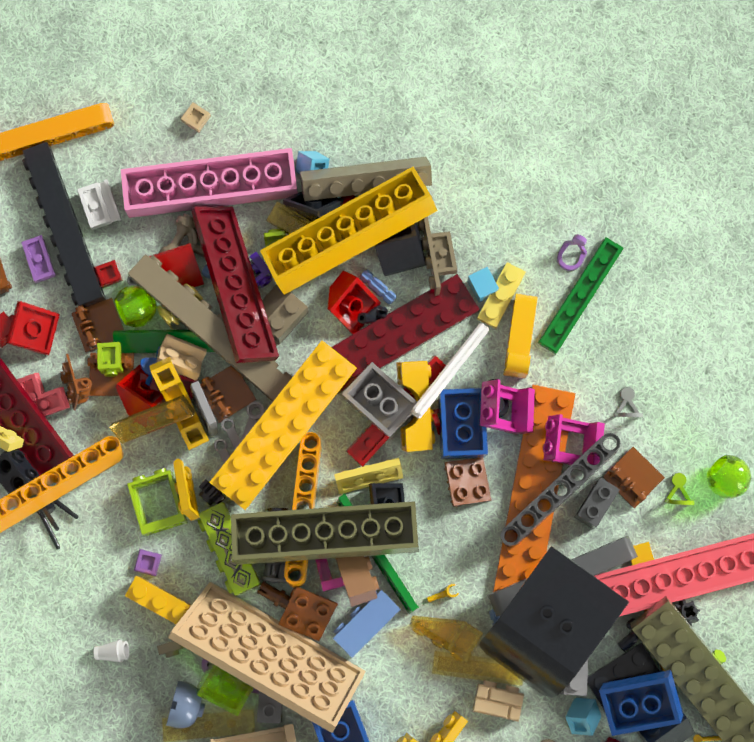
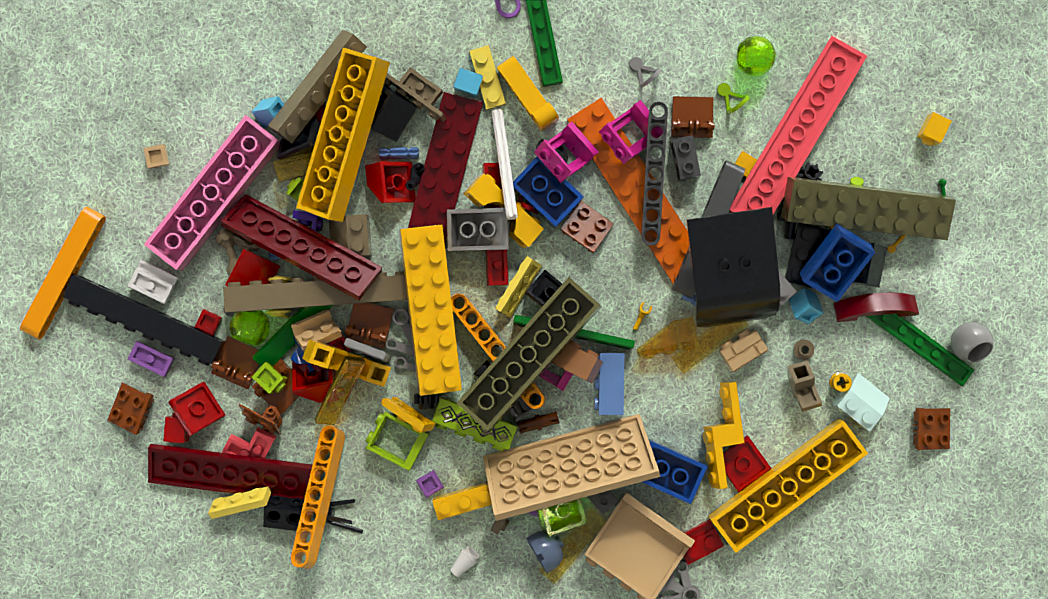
camera: 45 degrees left, 10 degrees up
dark orange hinge [278,586,338,641] -> none

